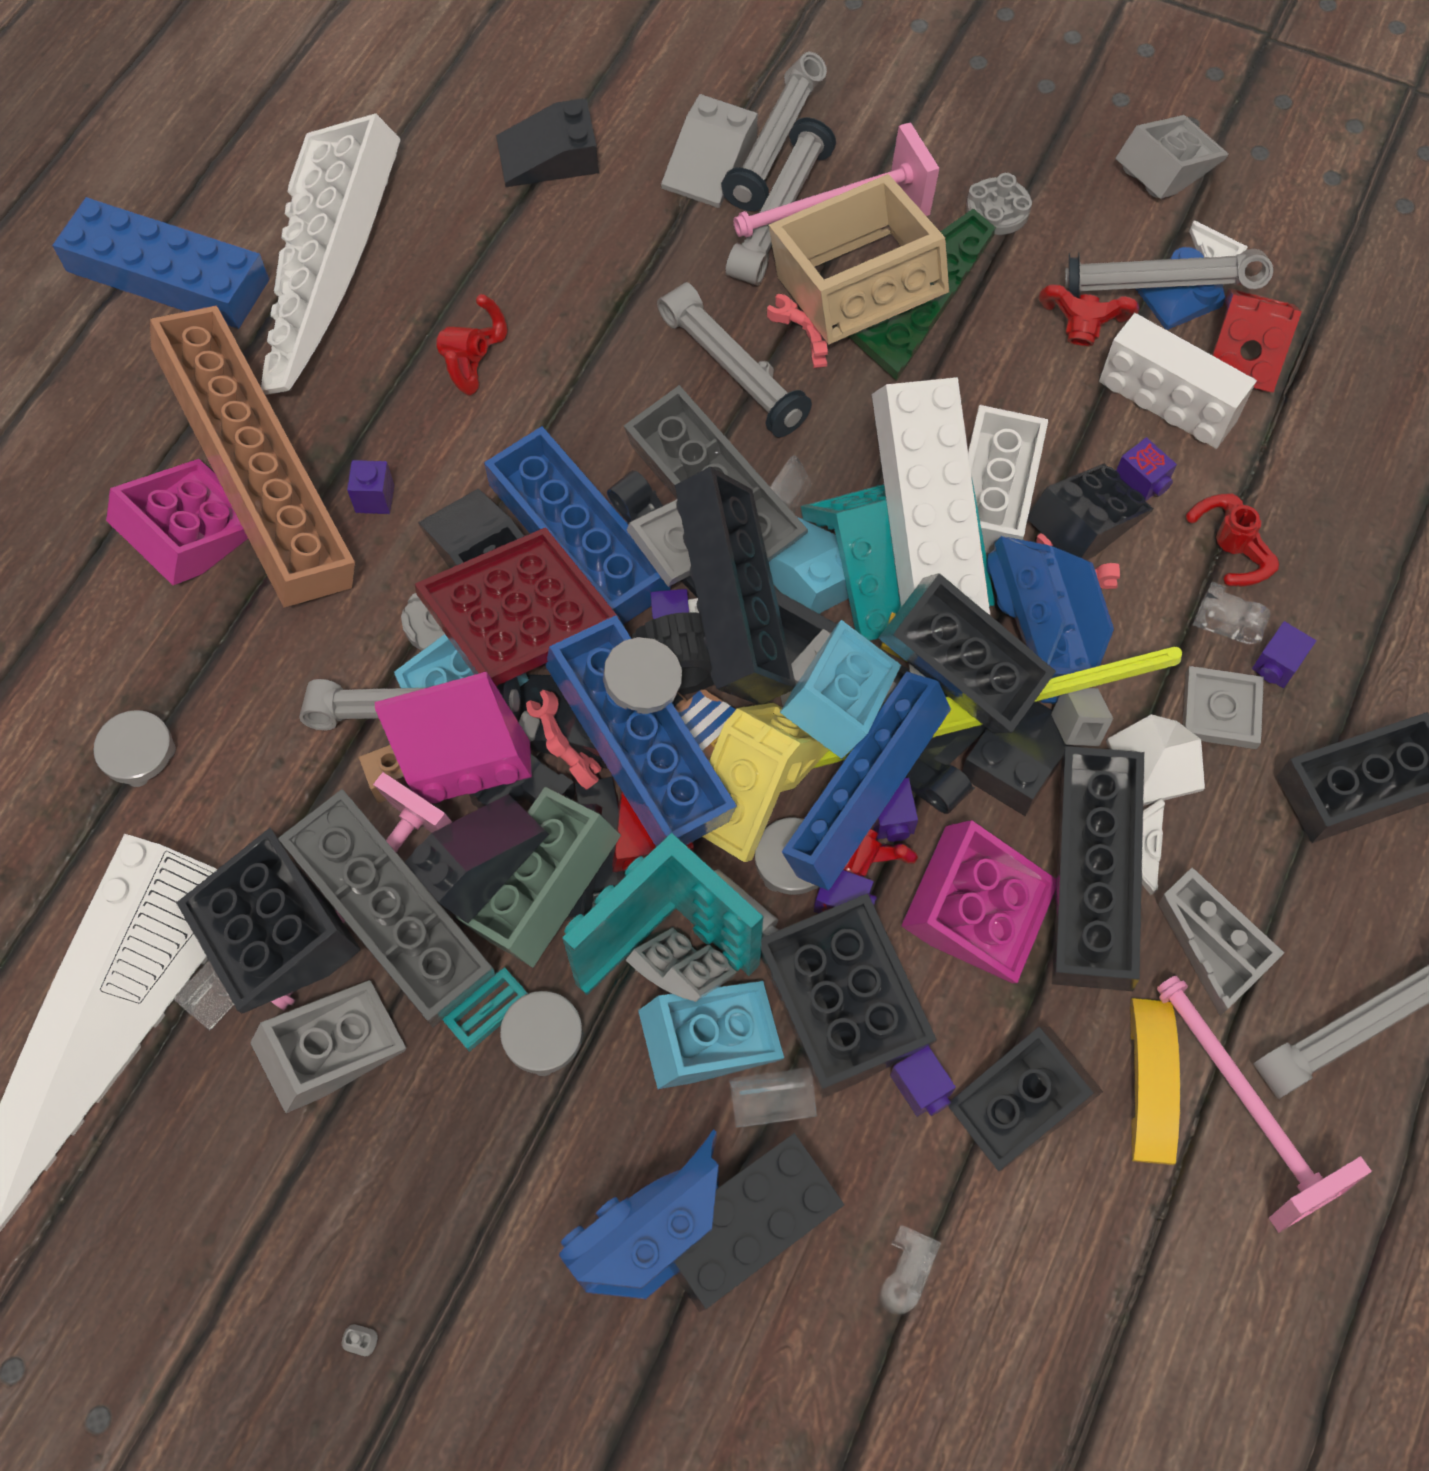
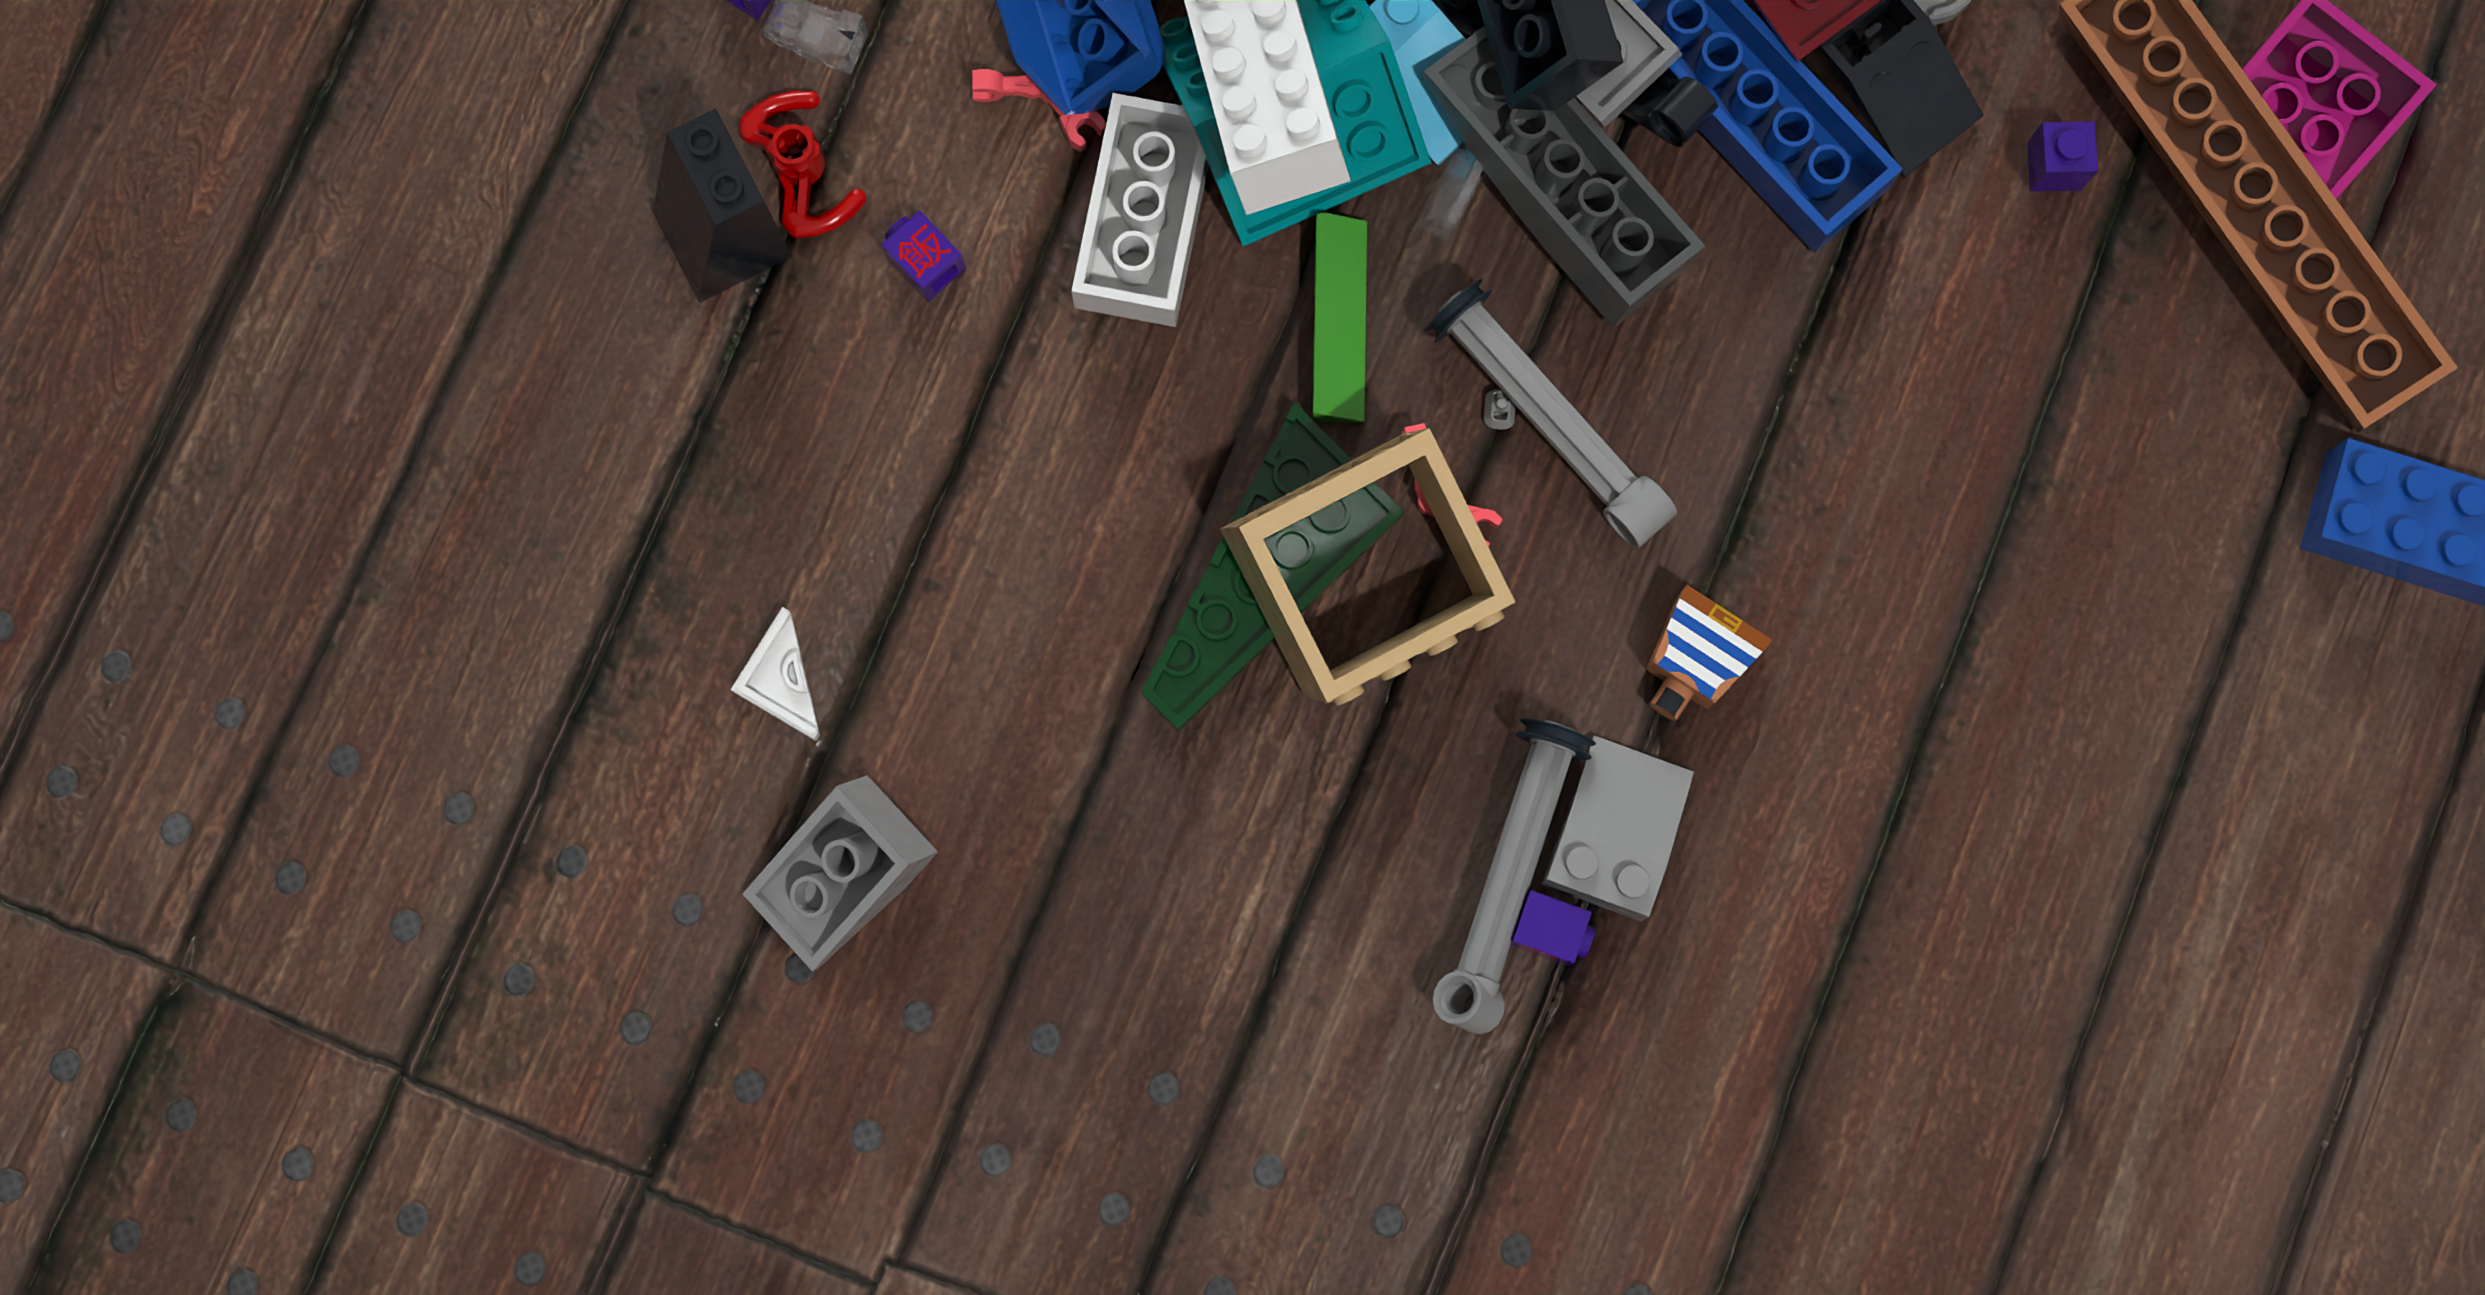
camera: 175 degrees right, 15 degrees up
white wedge [261,114,401,395] -> none
red piece [437,294,508,395] -> none
black slope [496,98,599,187] -> none
light grey piece [726,117,837,286] -> none
bright pink tile [733,122,939,238] -> none
light grey tile [966,173,1032,235] -> none
black slope [1028,463,1154,560] -> none
red piece [1038,284,1139,346] -> none
light grey piece [1065,249,1273,298] -> none
white brick [1099,313,1257,449] -> none
blue slope [1135,247,1226,330] -> none
red bracket [1212,288,1302,392] -> none
none -> black slope [653,108,792,303]
none -> bright green slope [1312,213,1367,423]
none -> dark purple brick [1511,890,1596,966]
none -> torso [1646,585,1772,721]

